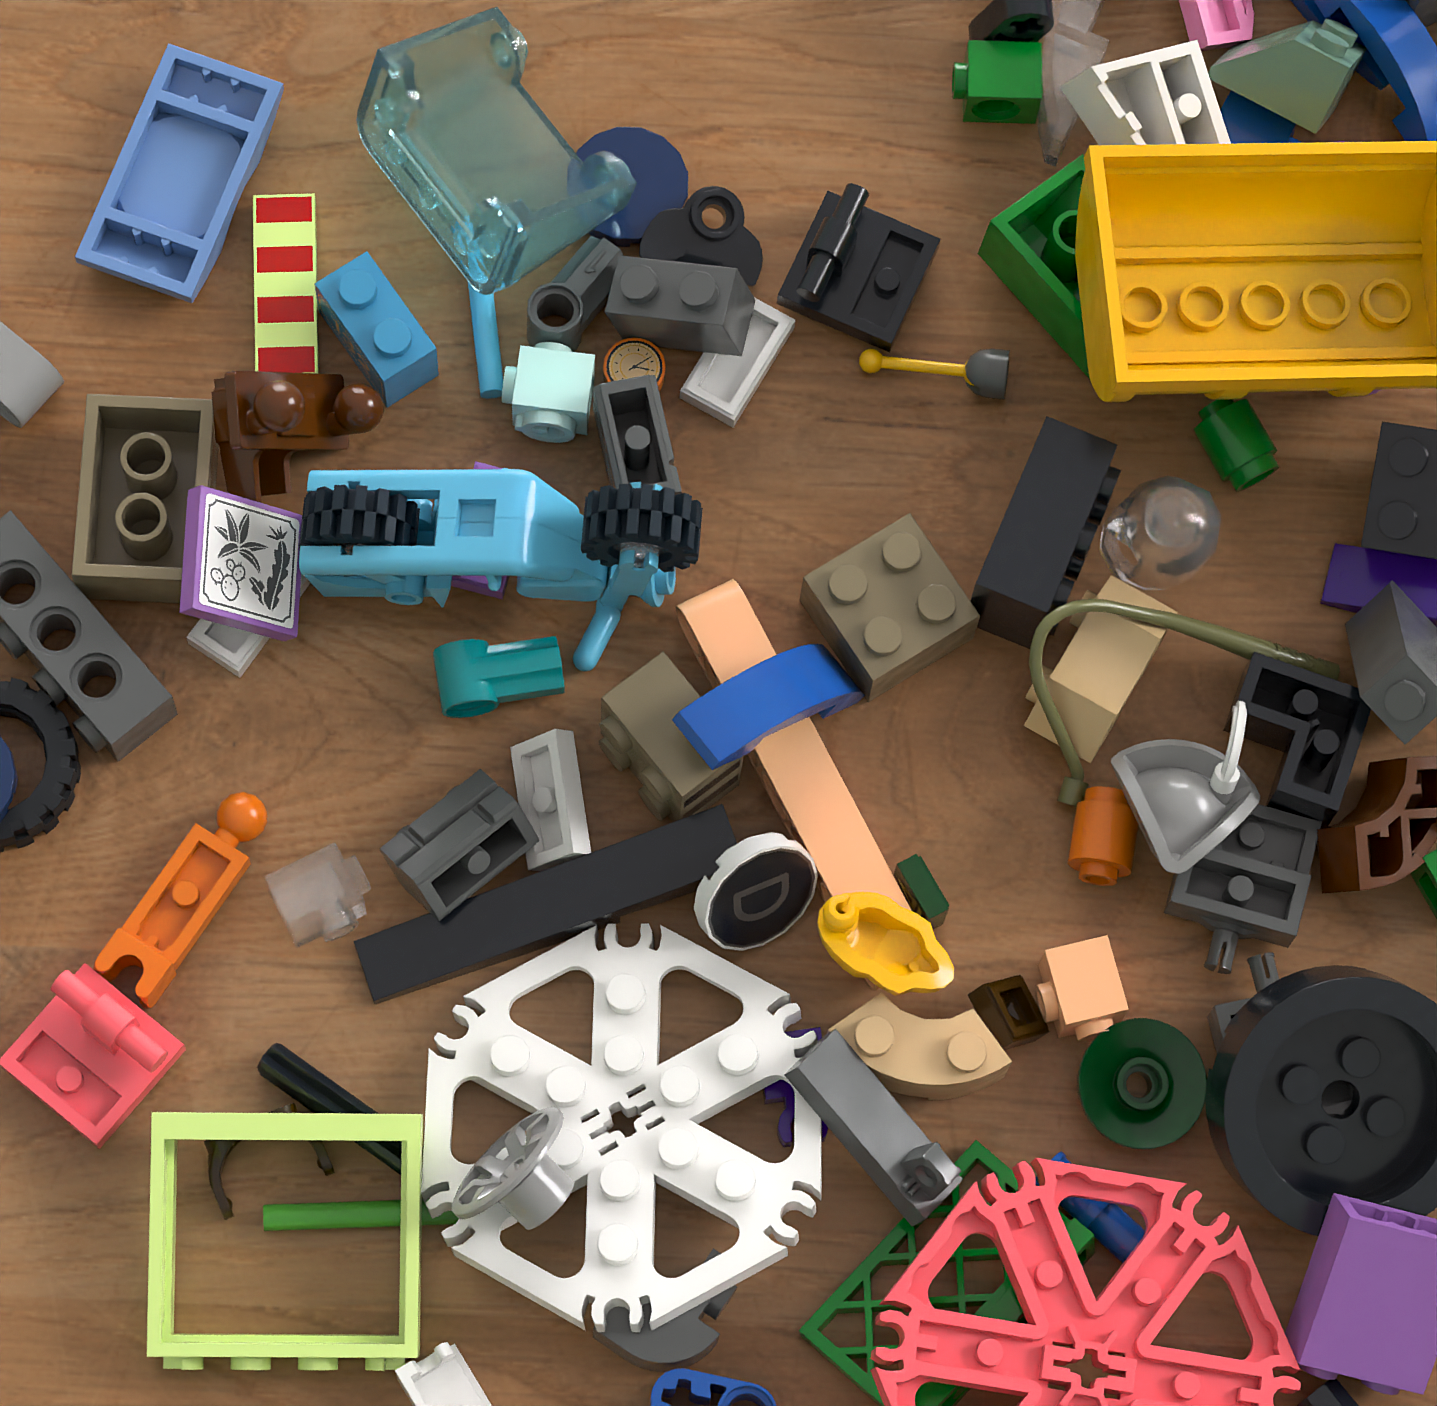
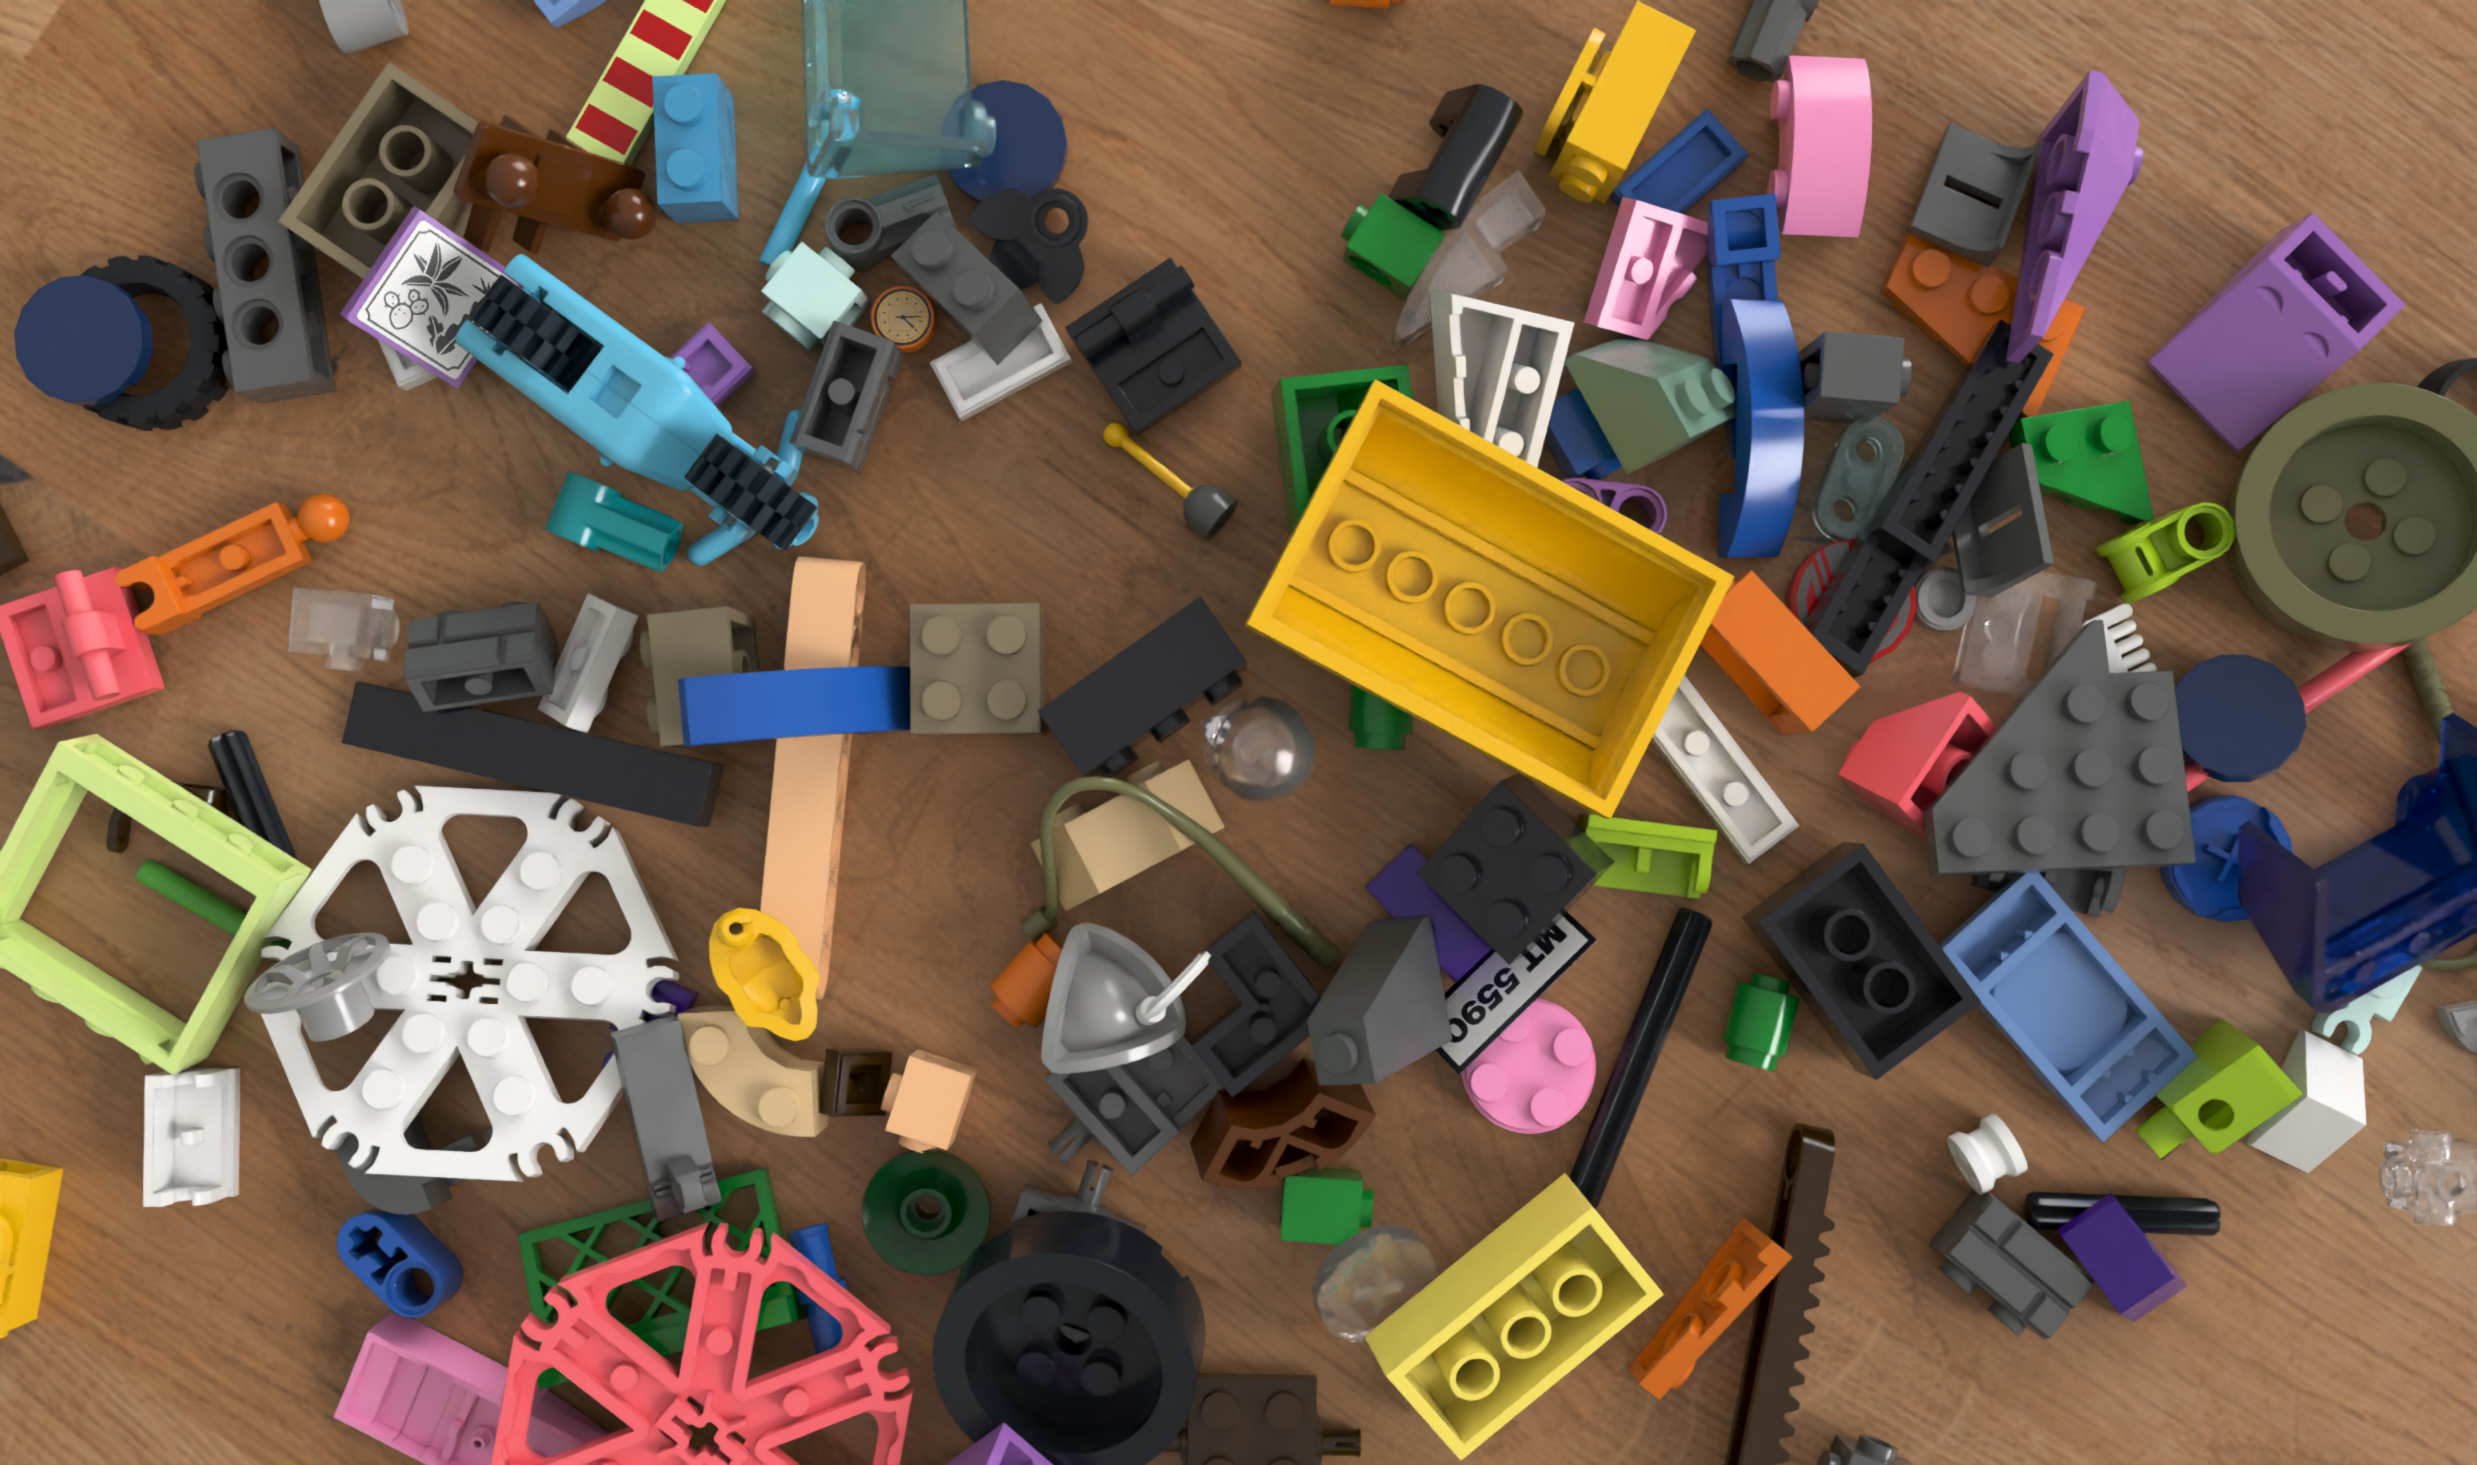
camera: 40 degrees right, 15 degrees up
tile [694,832,818,951] -> none
dark green tile [893,854,950,929] -> none

